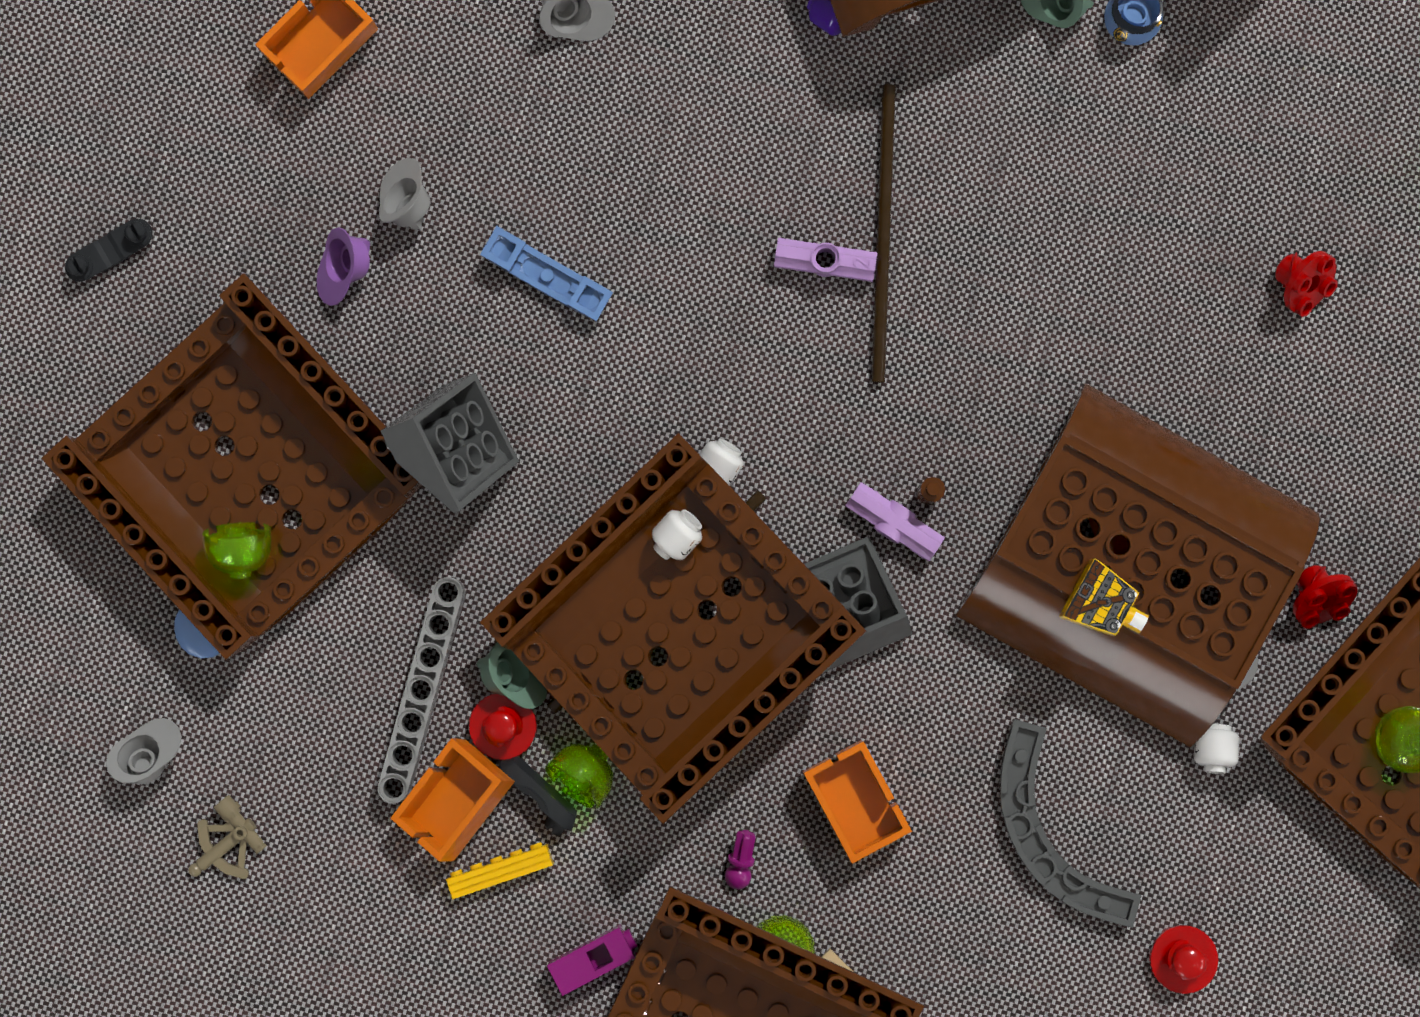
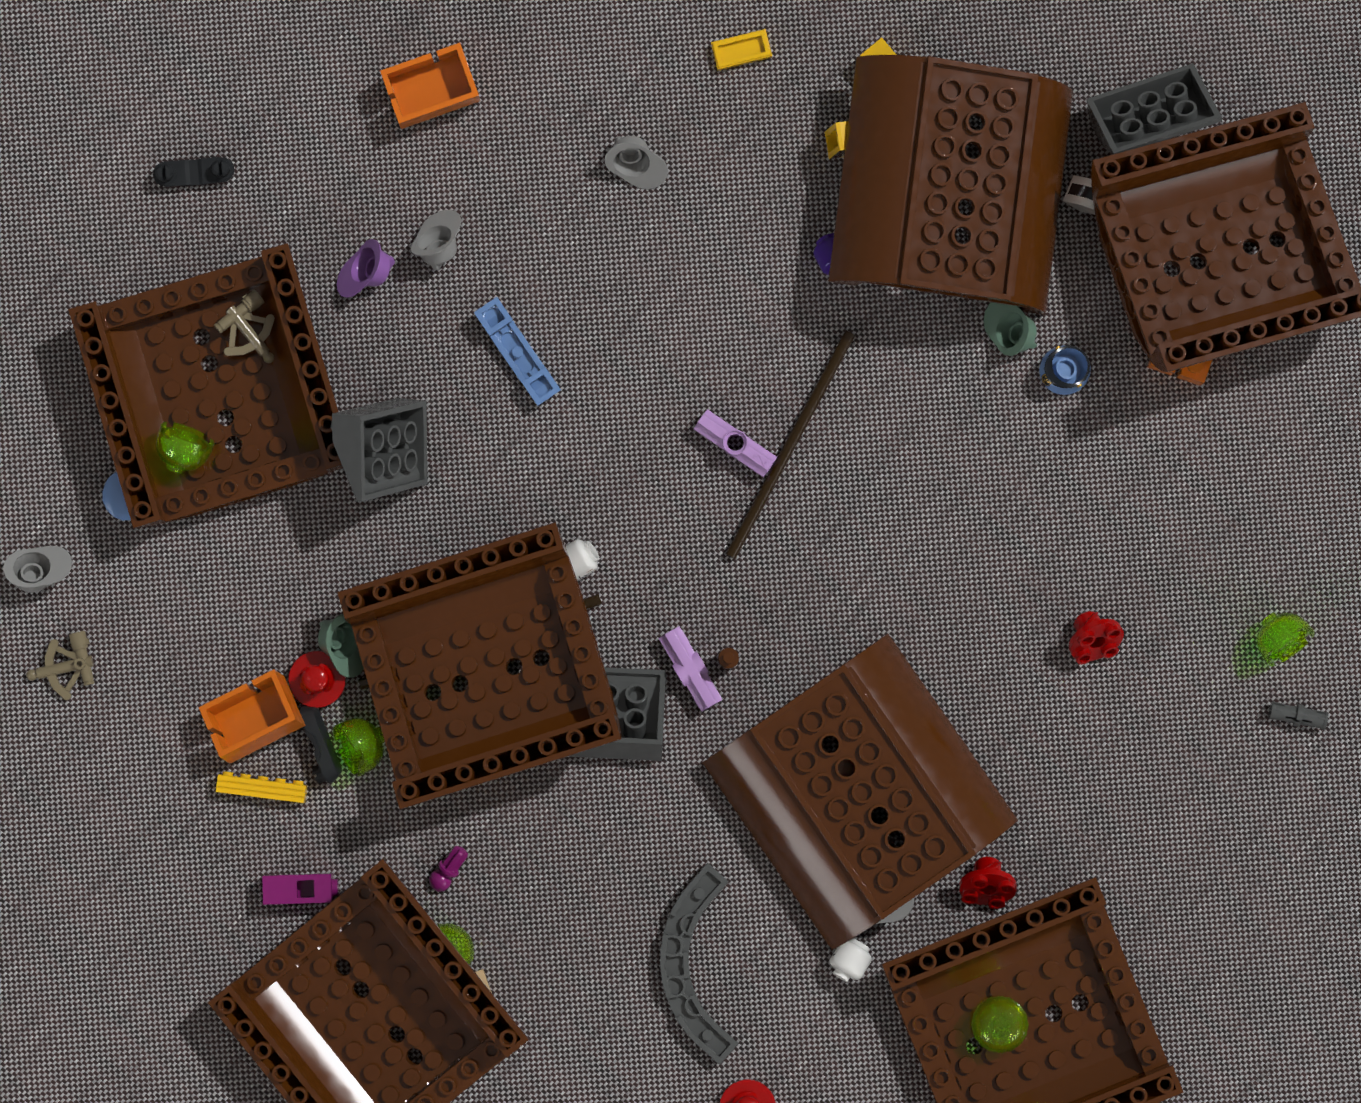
camera: 25 degrees right, 0 degrees up
light grey beam [378,577,466,804] -> none
white head [652,509,702,560] -> none
orange piece [802,740,912,864] -> none
torso [1059,558,1149,636] -> none
none -> dark tan piece [214,290,275,363]

